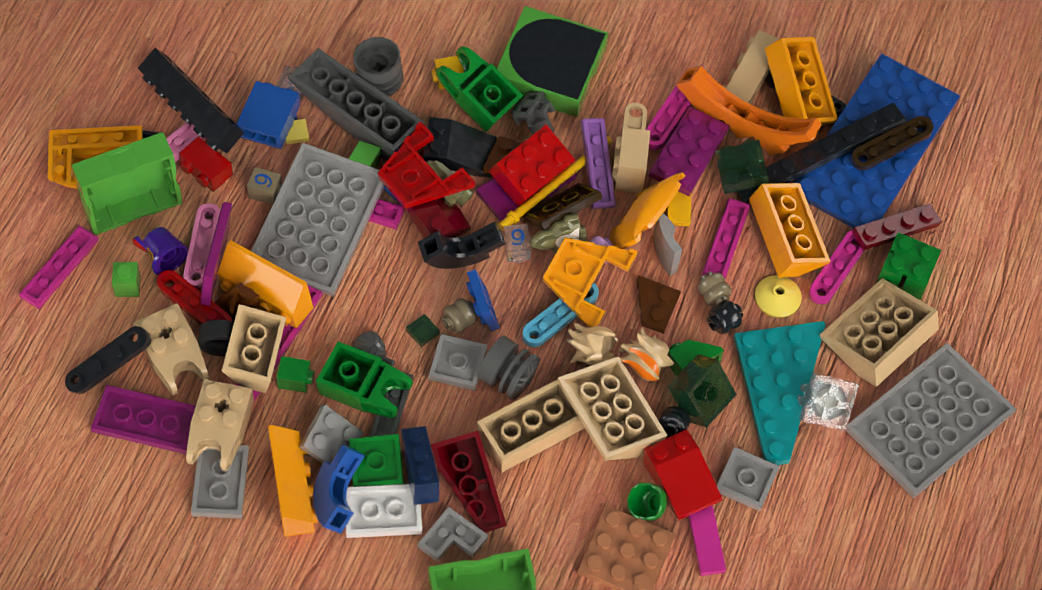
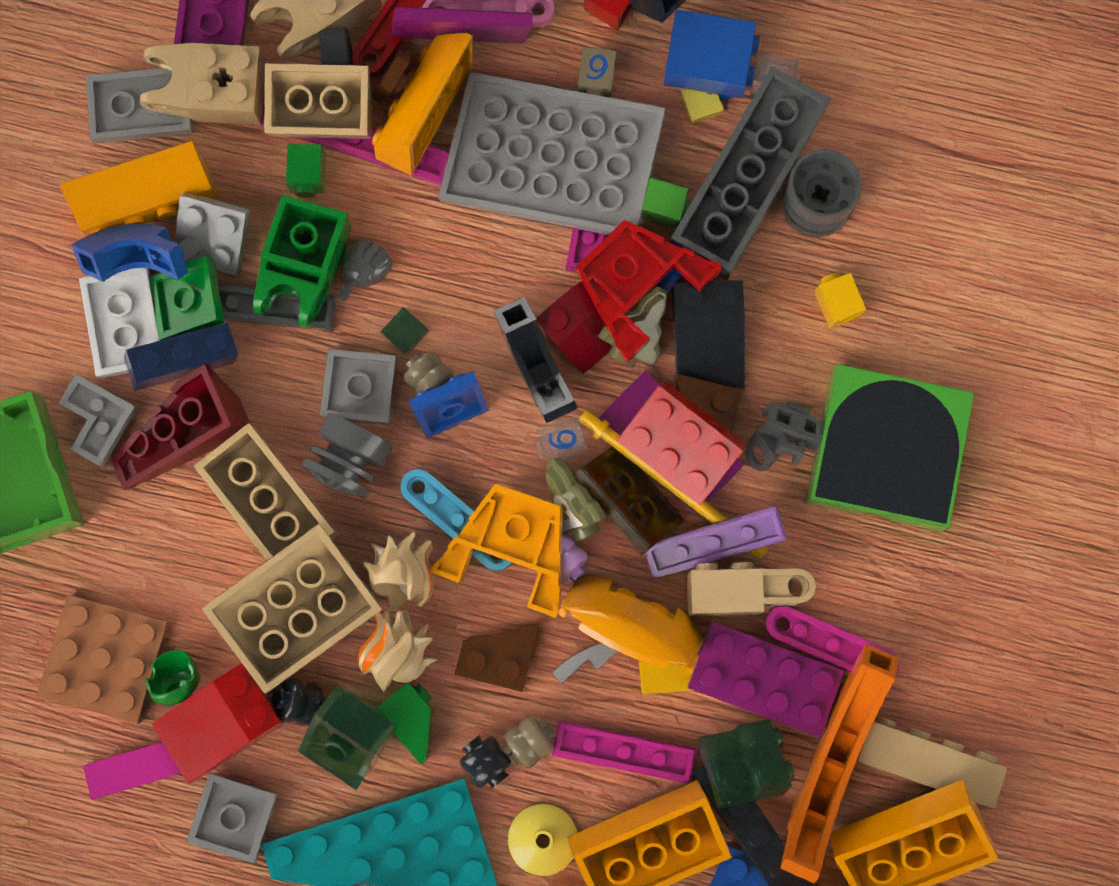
camera: 90 degrees right, 20 degrees up
green brick [436,46,523,132] -> none

